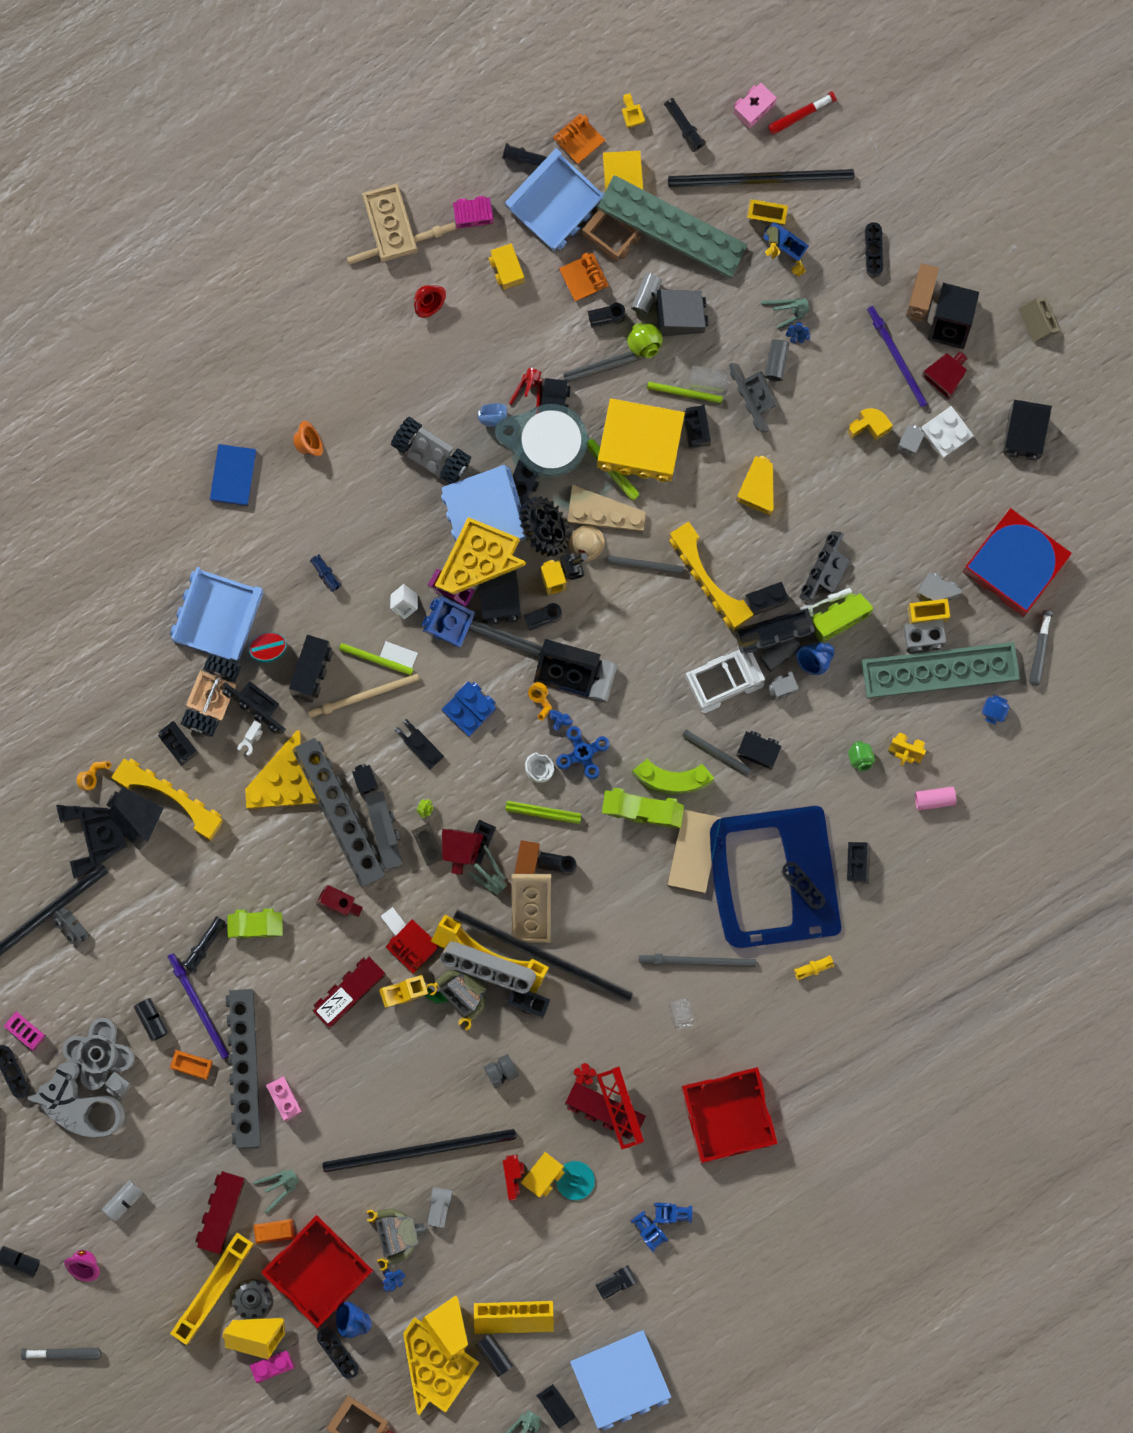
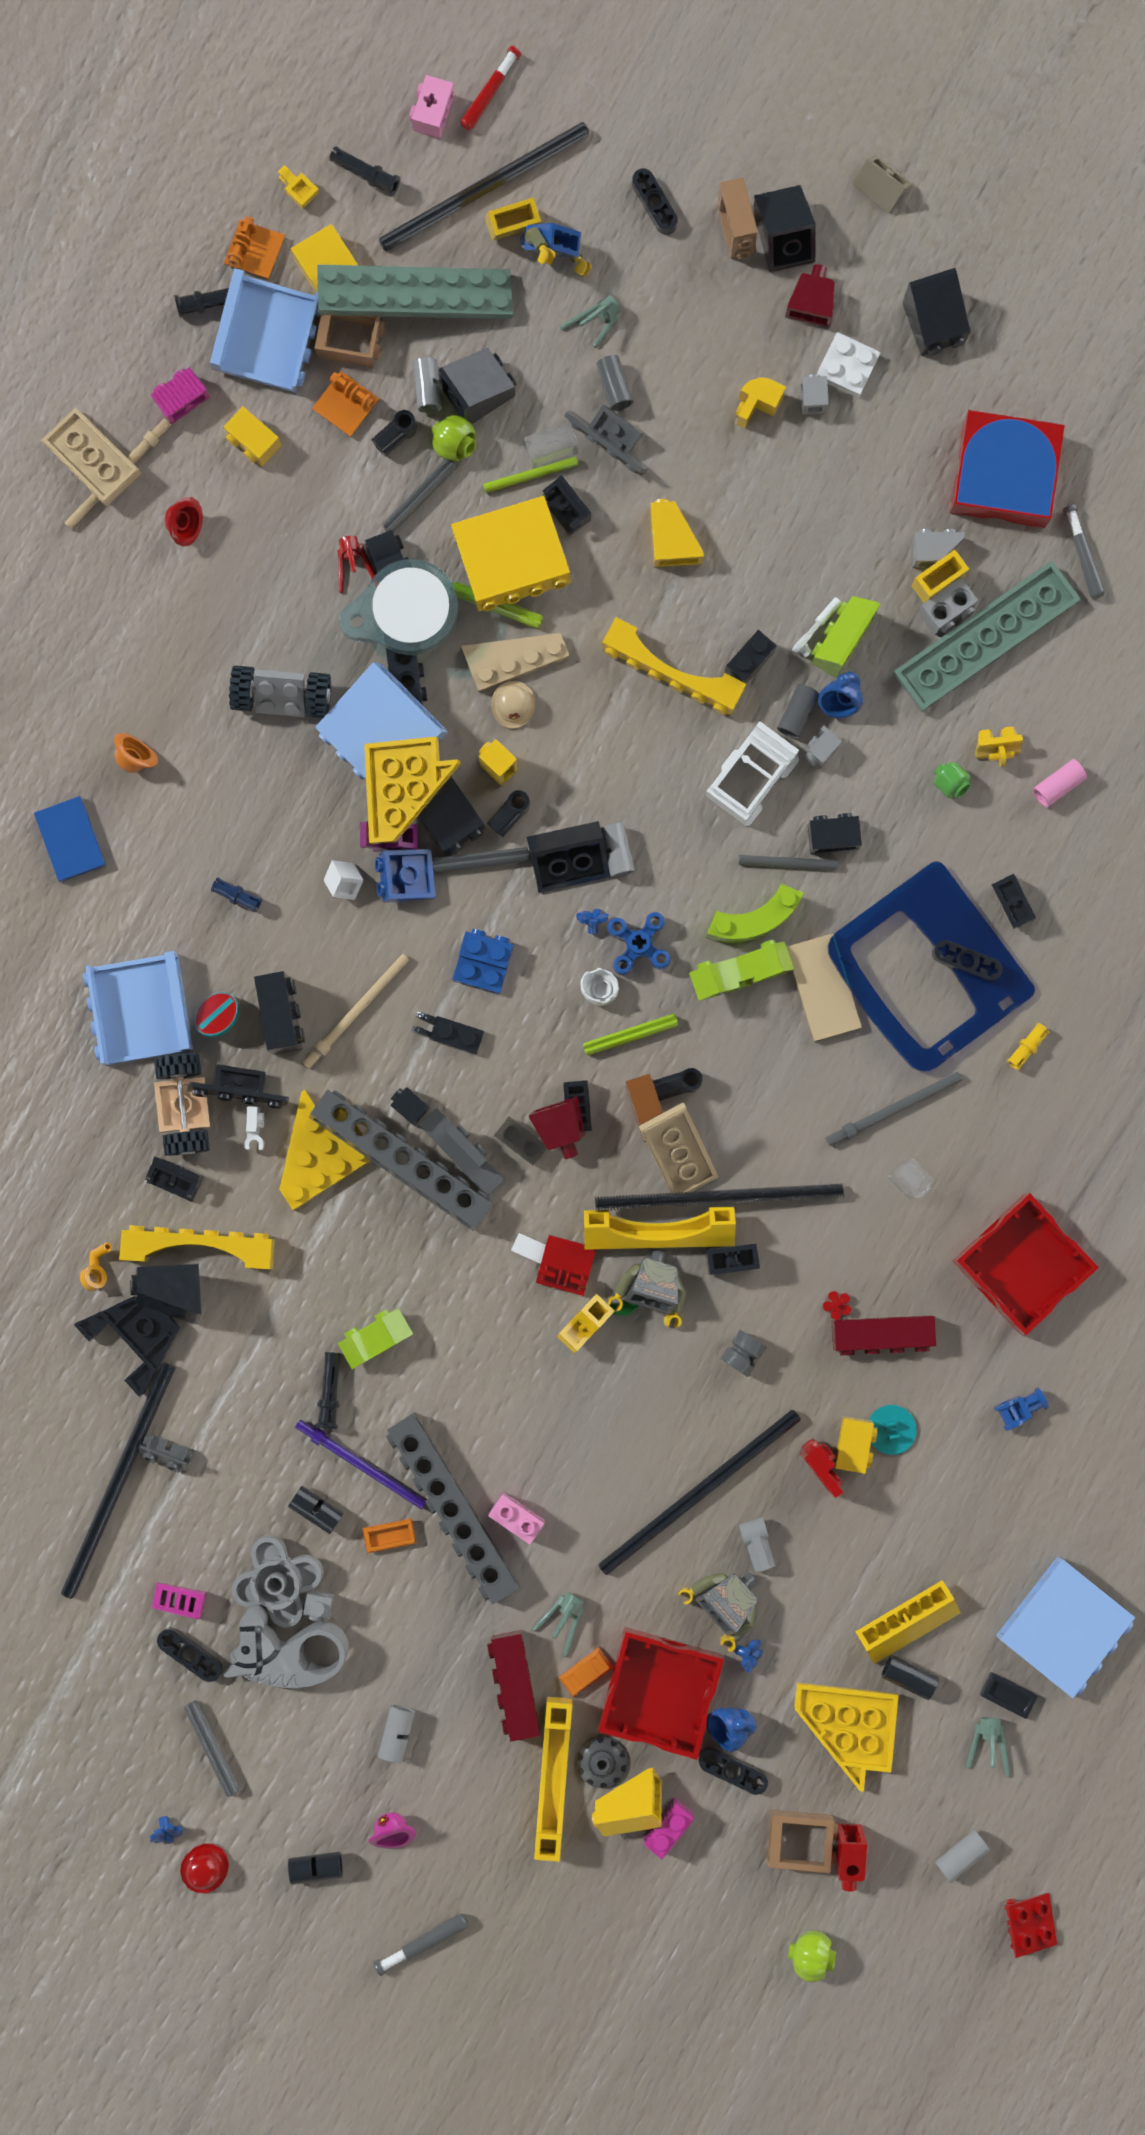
camera: 25 degrees left, 5 degrees up
dark red brick [312,956,386,1029] -> none
dark red torso [316,885,363,917] -> none
lime bar [339,643,414,676] -> none
white sticker [380,641,418,668] -> none
lime plate [417,799,433,818] -> none
yellow slope [421,1296,468,1361] -> none
light grey beam [440,942,536,993] -> none
sand green plant [468,845,507,895] -> none
medium blue hair [478,403,507,427] -> none
black gear [519,496,570,557] -> none
light orange plate [528,682,552,721] -> none
black beam [559,553,588,580] -> none
black piece [595,1265,638,1300] -> none
red fence [597,1066,644,1150] -> none
dark grey bar [608,556,685,574] -> none
blue connector [630,1211,669,1252] -> none
black hinge [734,608,815,654] -> none
blue plant [786,322,810,343] -> none
black bracket [799,531,850,601] -> none
dark purple bar [867,306,928,407] -> none
blue head [982,695,1010,725] -> none

